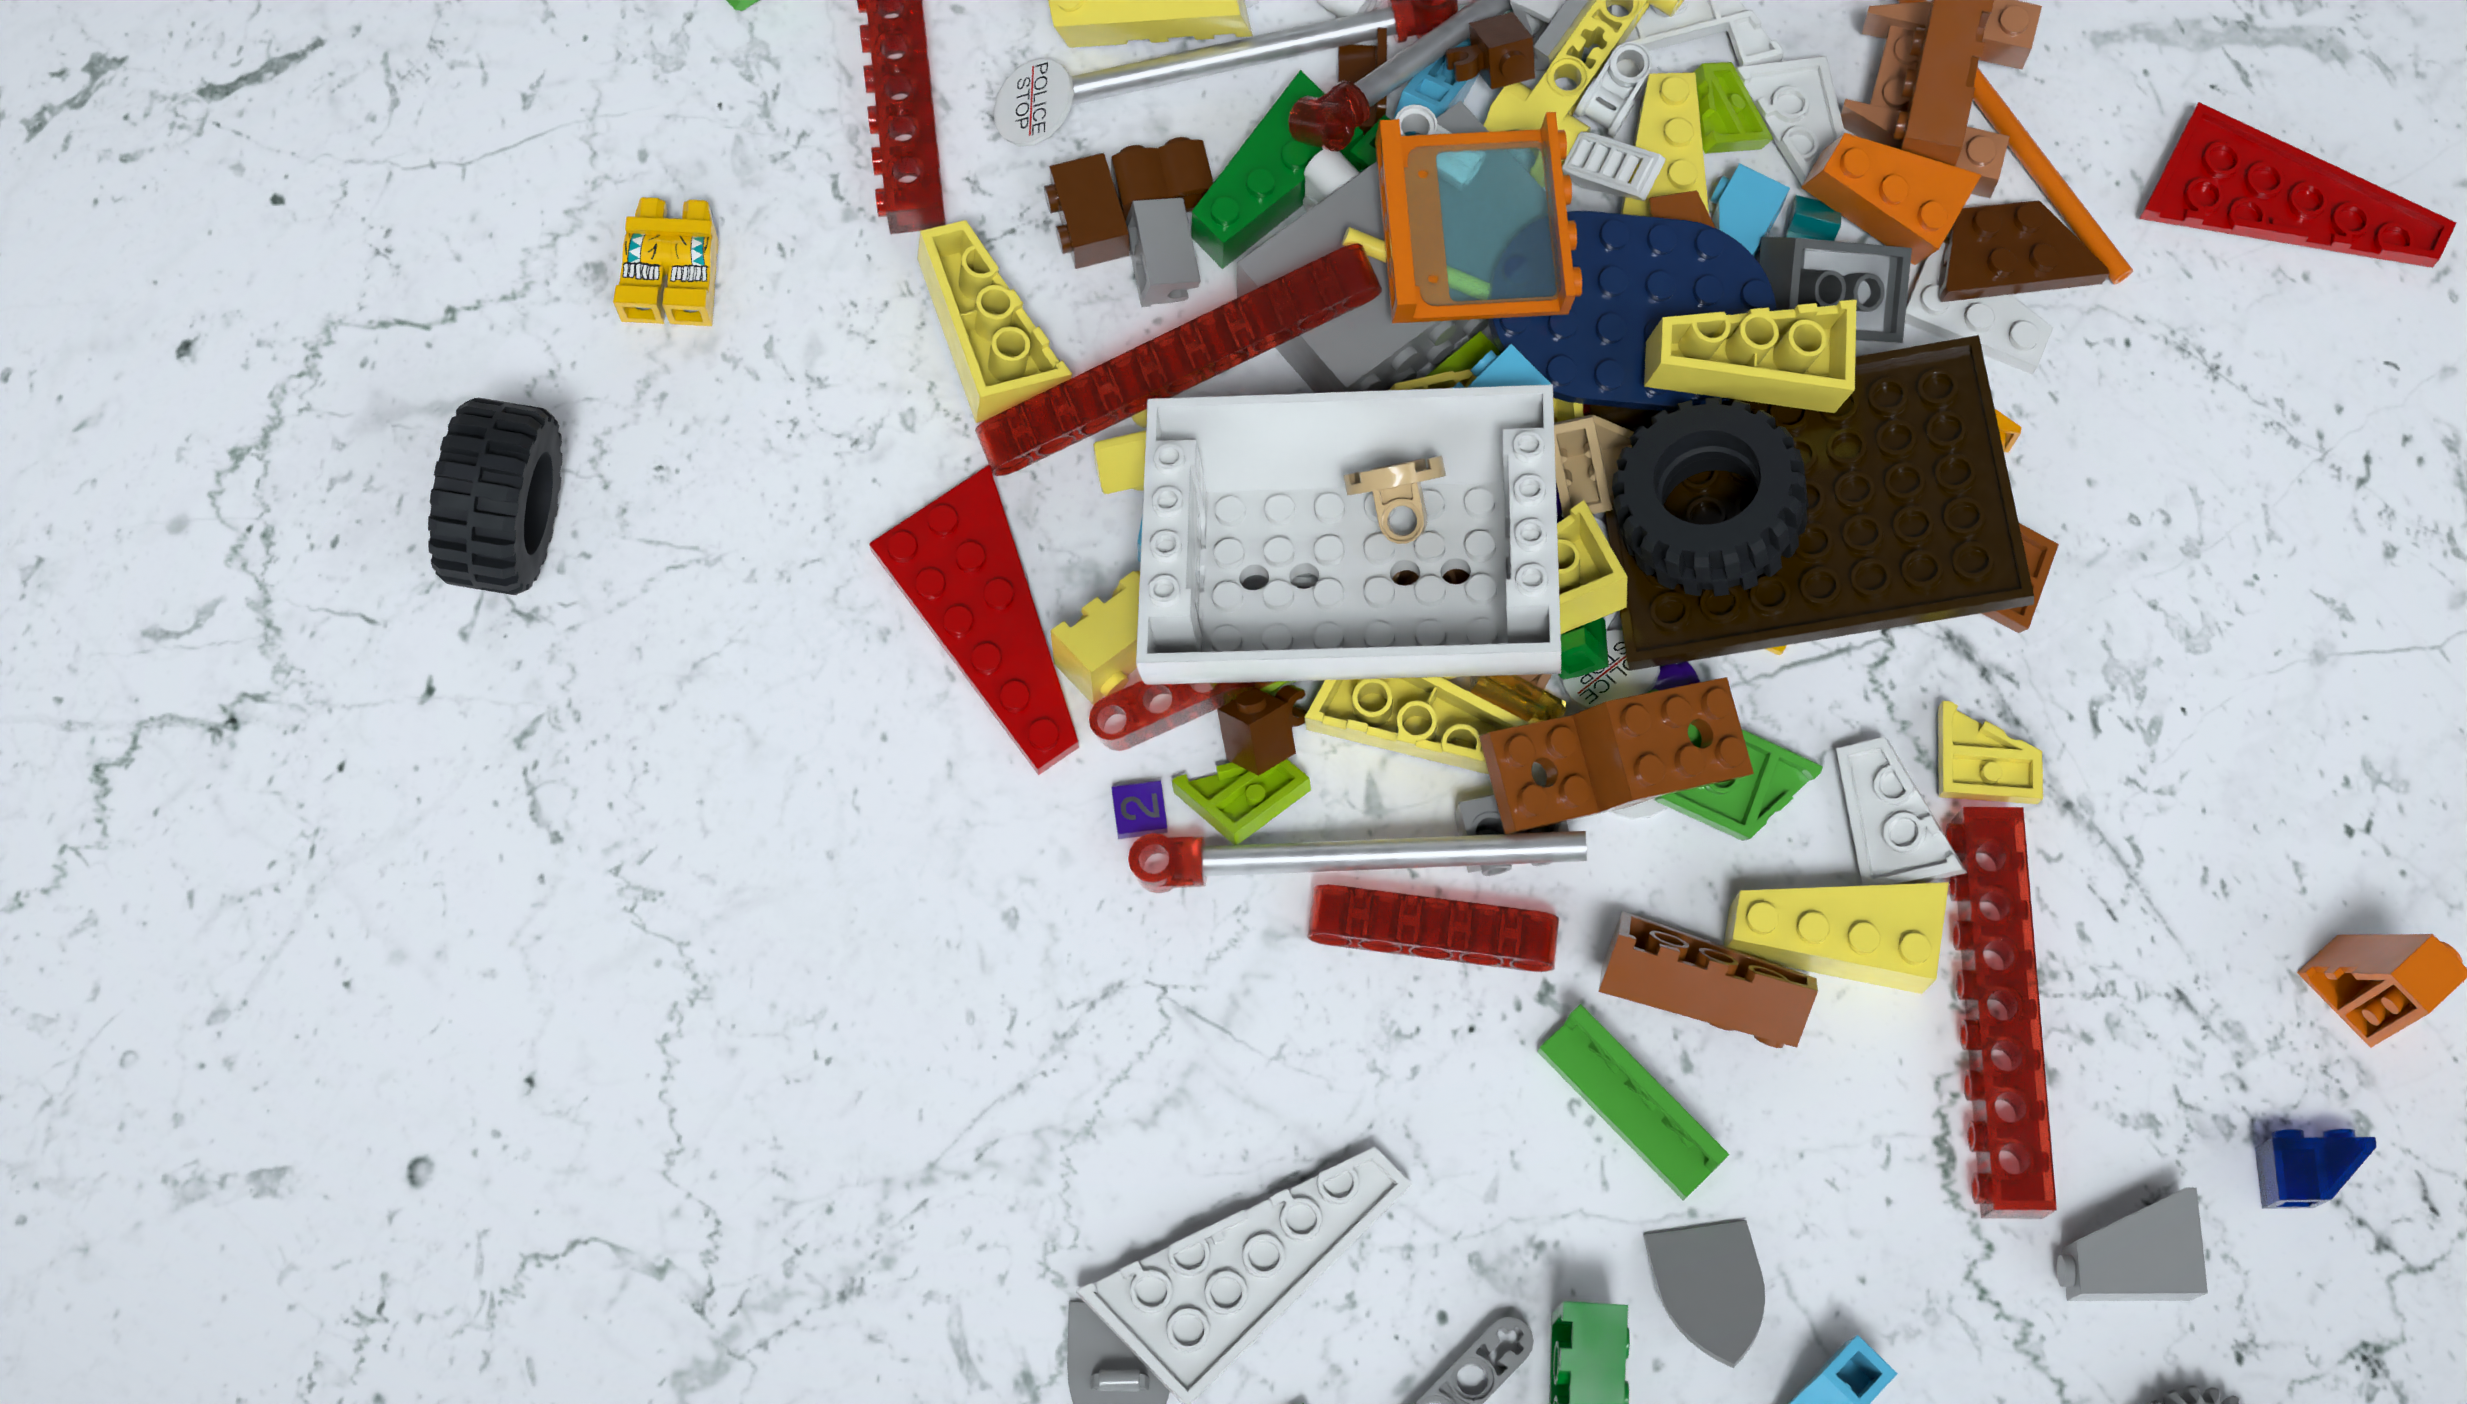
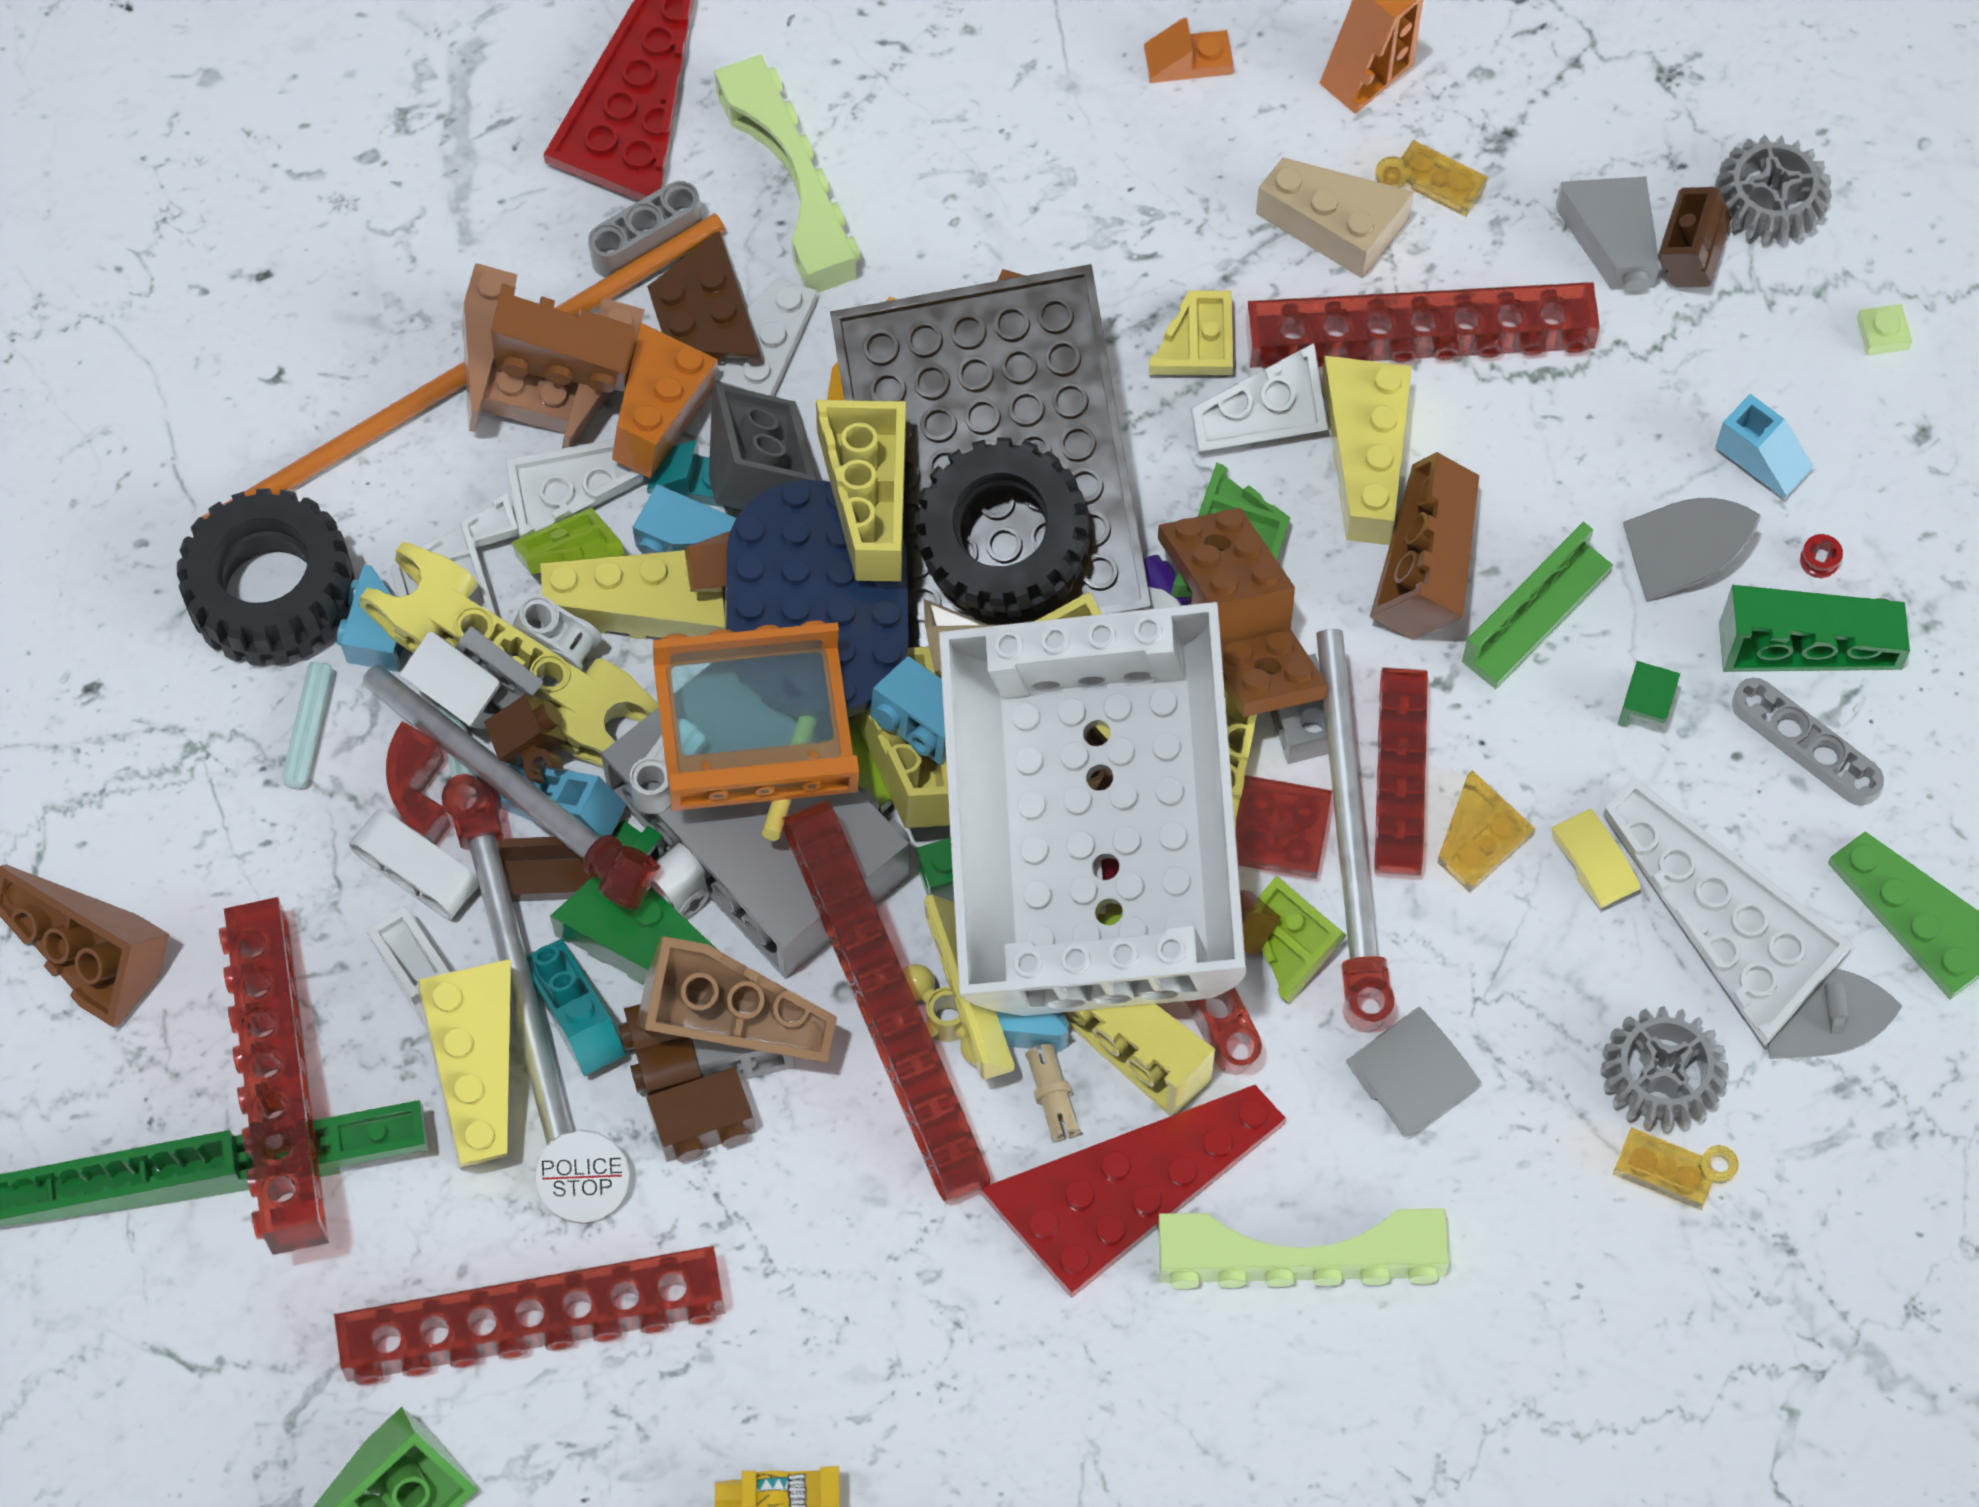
camera: 90 degrees left, 5 degrees down
light yellow wedge [917,220,1072,423] -> none
dark purple tile [1111,781,1168,839] -> none
tan tile [1343,456,1446,544] -> none
white slope [1562,131,1666,201] -> none
clear blue slope [2255,1129,2377,1209] -> none
none -> teal slope [527,938,626,1076]
none -> light grey beam [588,181,702,277]
none -> medium nougat wedge [637,936,837,1063]
none -> yellowish green arch [714,54,861,293]
none -> tan pin [1025,1044,1080,1142]
none -> orange slope [1144,17,1233,83]
none -> yellowish green arch [1158,1208,1449,1289]
none -> clear red tile [1235,775,1332,879]
none -> tan wedge [1256,157,1414,278]
none -> light grey slope [1345,1007,1481,1137]
none -> clear yellow hinge [1375,140,1488,217]
none -> clear yellow wing [1437,770,1535,893]
none -> light yellow slope [1551,808,1640,908]
none -> light grey gear [1600,1006,1729,1133]
none -> clear yellow hinge [1613,1127,1739,1210]
none -> green panel [1617,661,1681,727]
none -> reddish brown brick [1658,187,1732,287]

